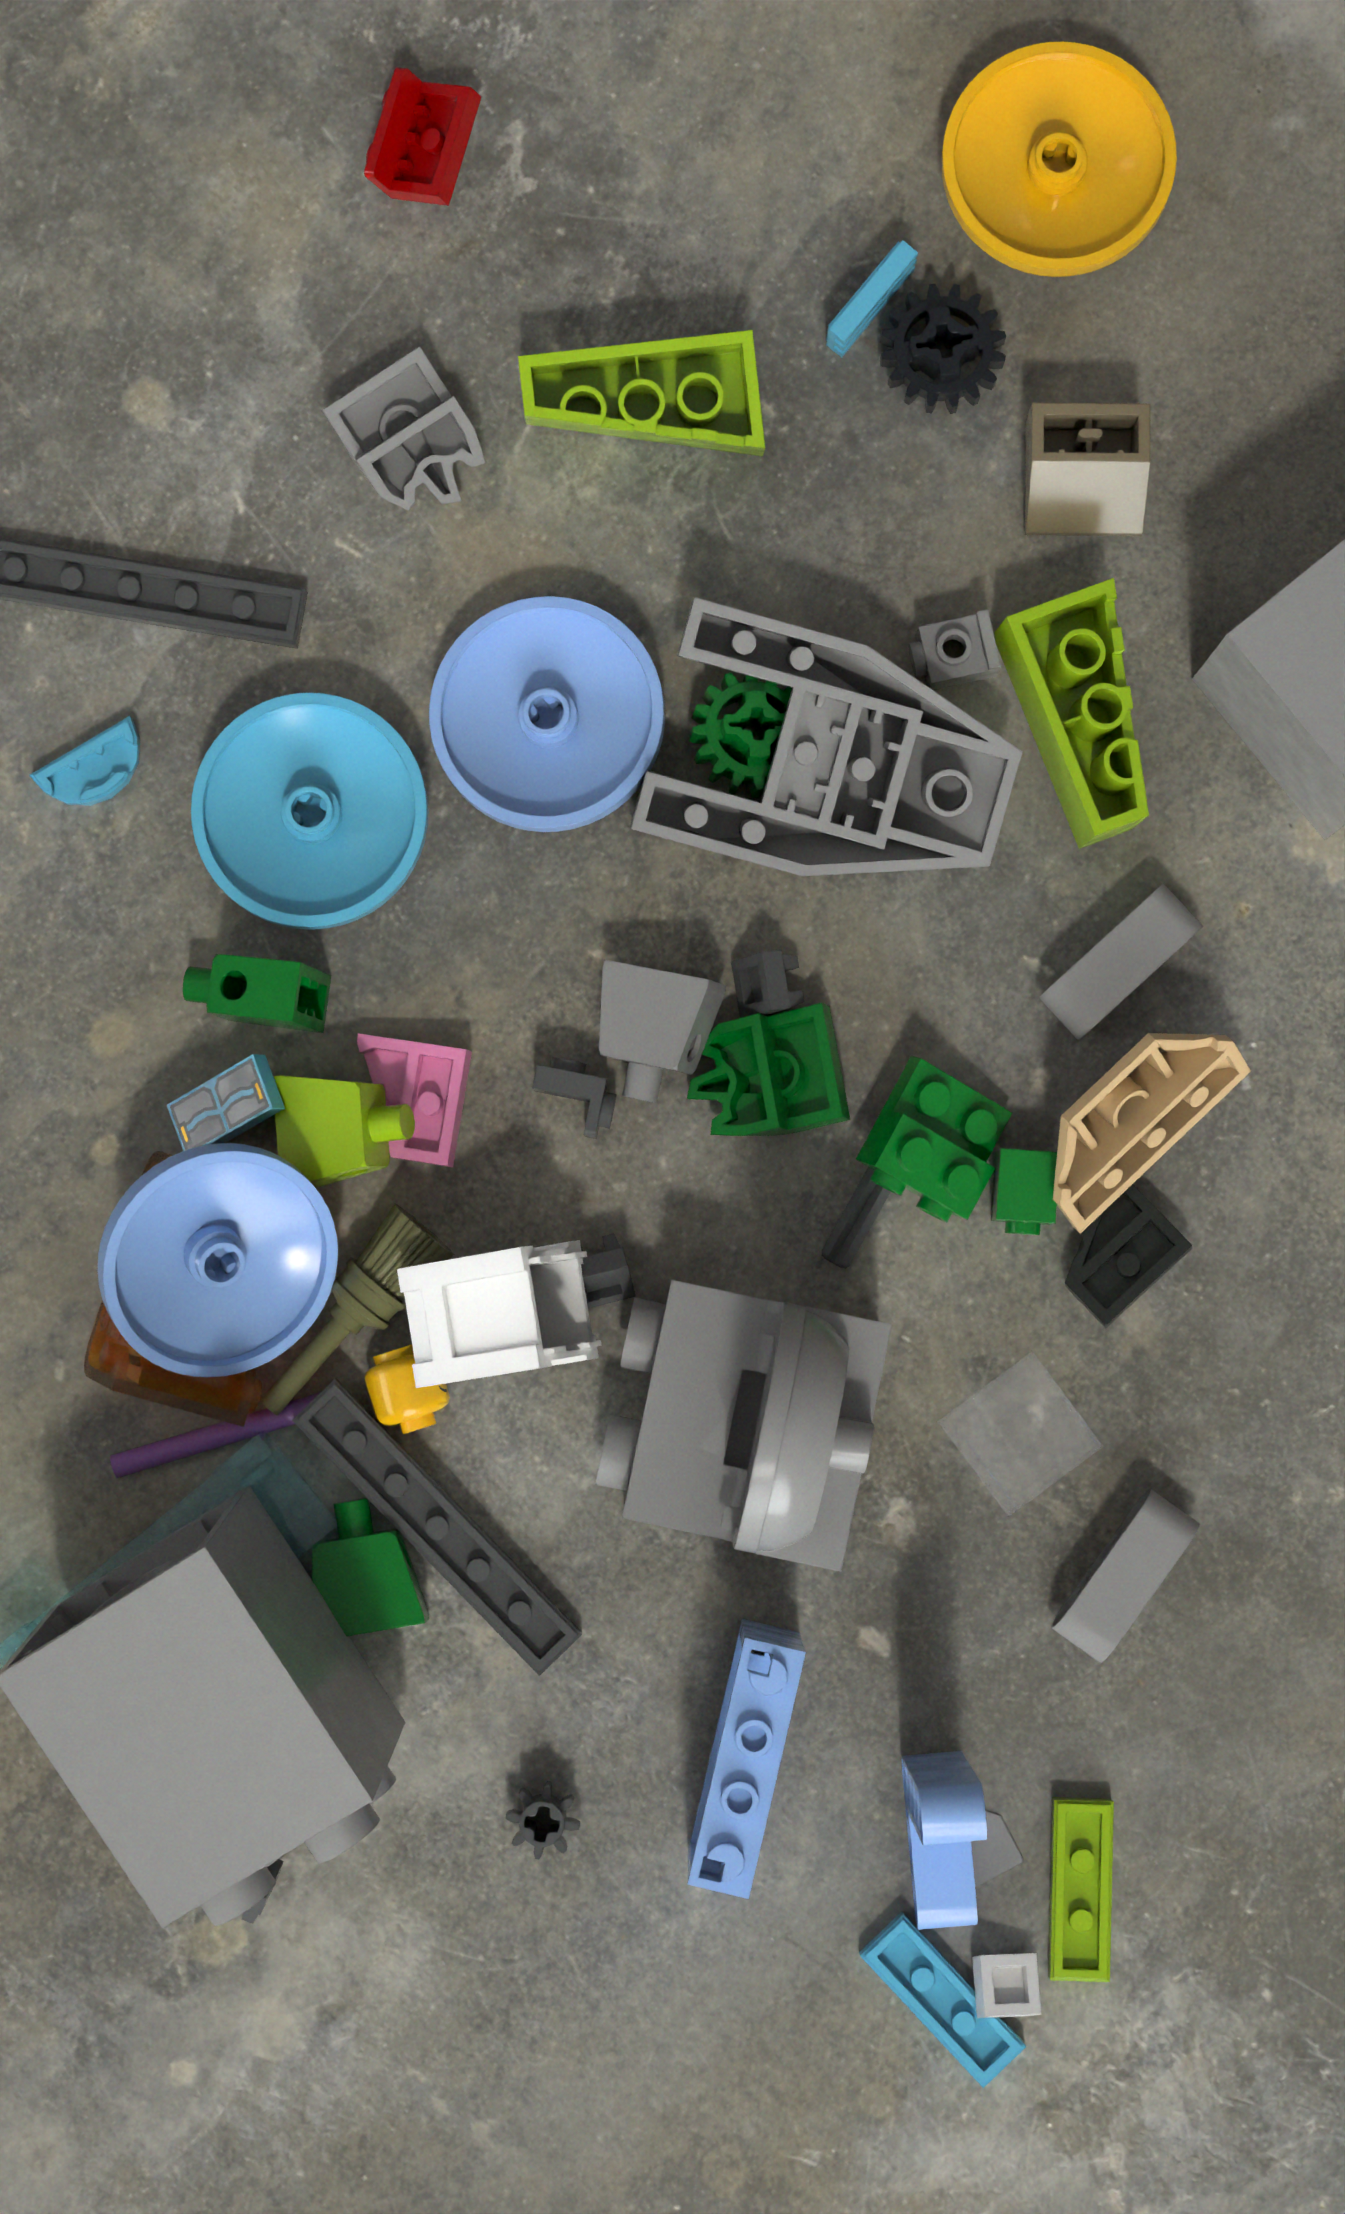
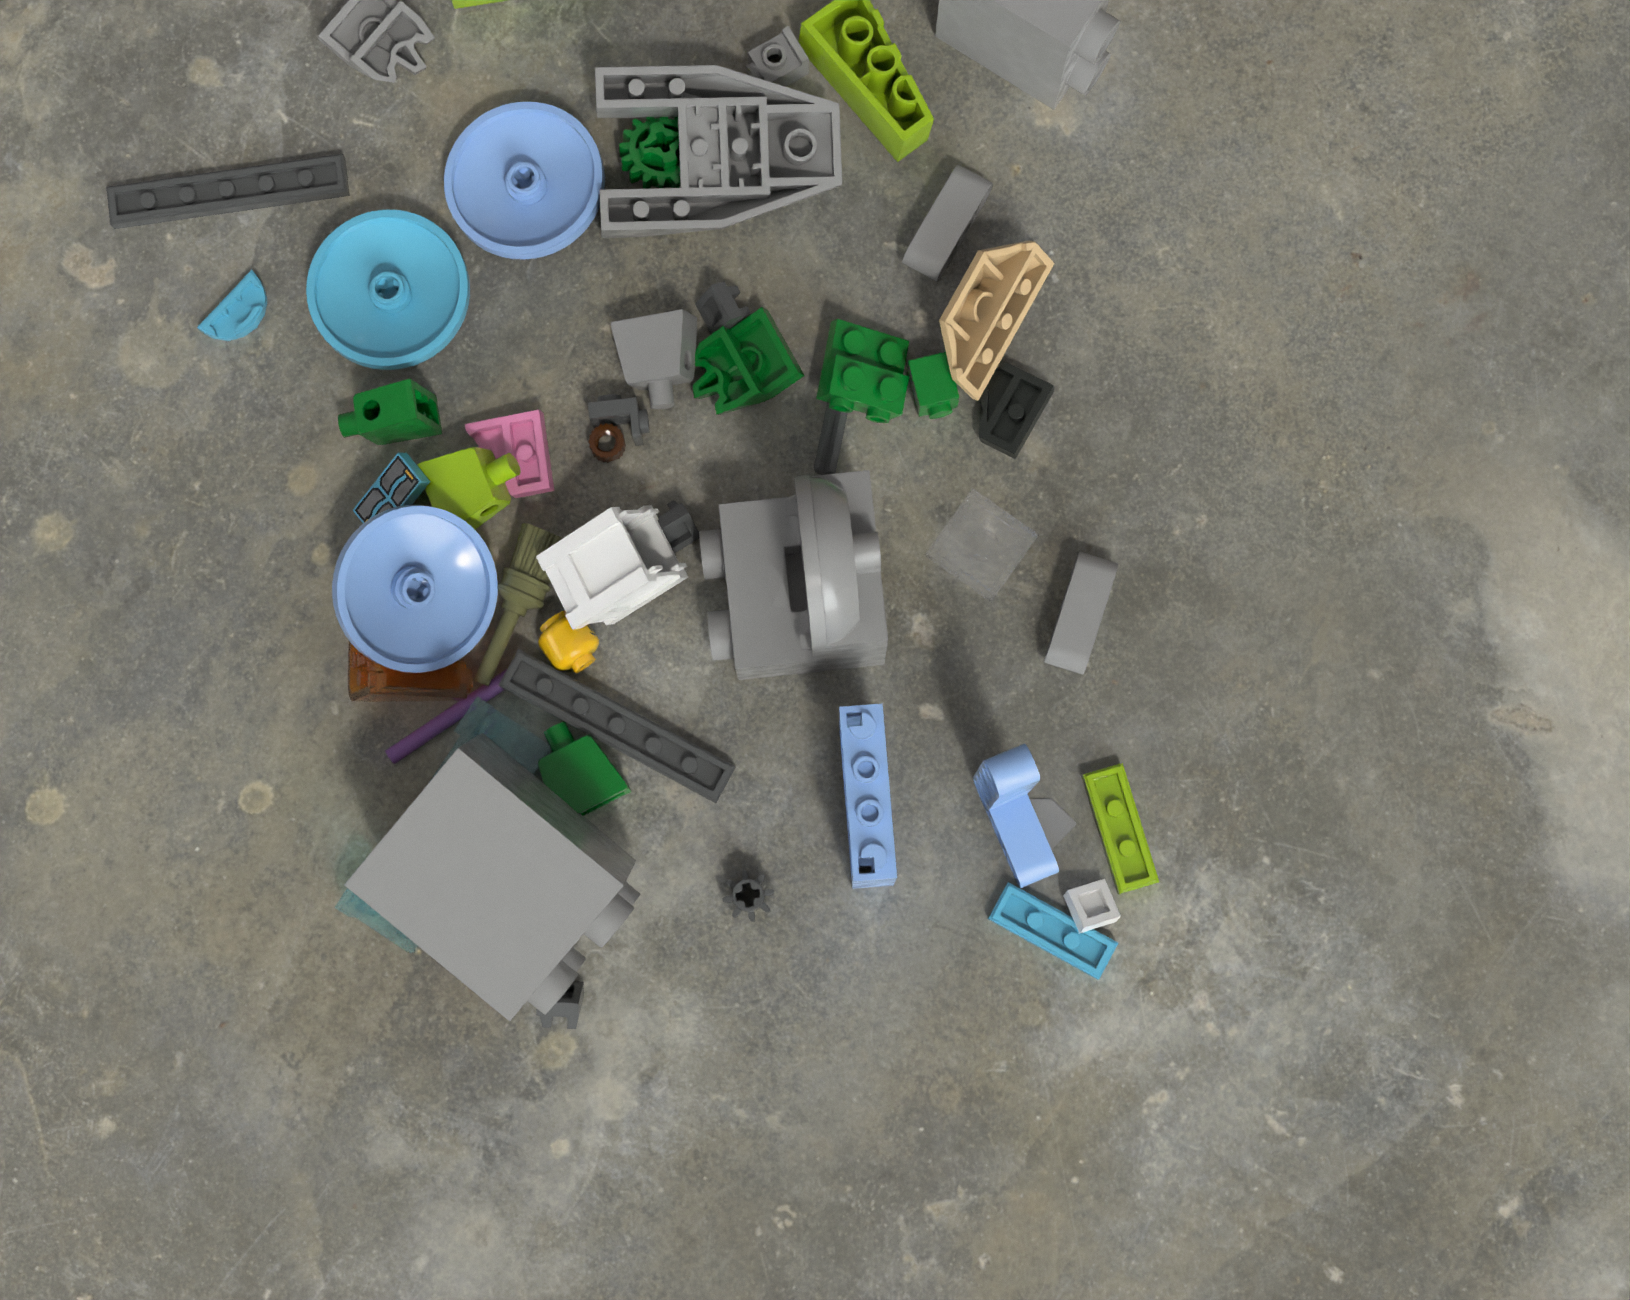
camera: 20 degrees left, 5 degrees down
none -> reddish brown axle [588,423,626,463]

